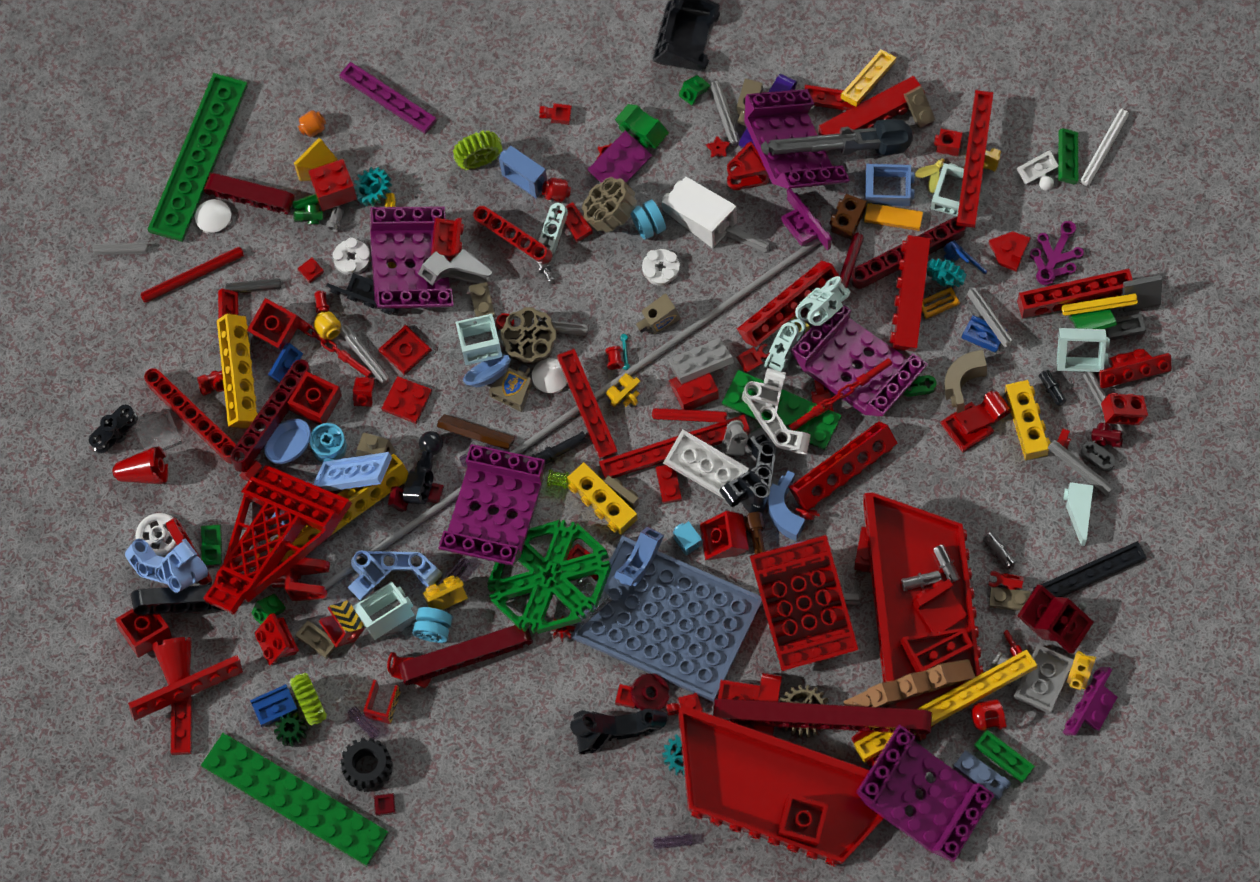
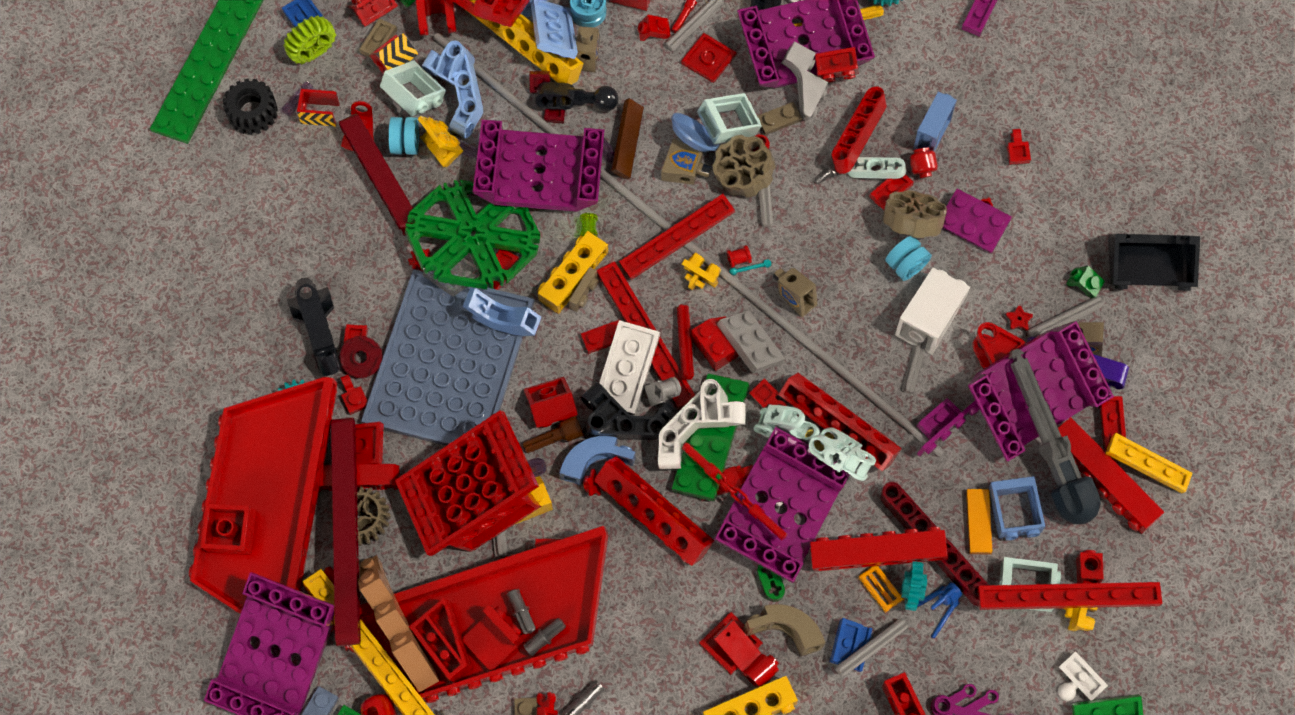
camera: 75 degrees right, 0 degrees up
dark green gear [274,713,308,747] -> none
dark red tile [374,793,396,816] -> none
red plate [381,376,432,424] -> none
lime gear [453,131,503,170] -> none
black pin [530,431,588,464] -> none
white dish [532,358,567,393] -> none
green brick [615,104,669,149] -> none
white plate [642,249,680,286] -> none
clear purple axle [653,834,693,849] -> none
medium azure brick [673,521,702,556] -> none
reddish brown brick [829,194,867,240] -> none
dark red axle [840,233,864,295] -> none
dark tan plate [904,86,935,128] -> none
light yellow piece [915,158,945,193] -> none
red plate [988,231,1031,271] -> none

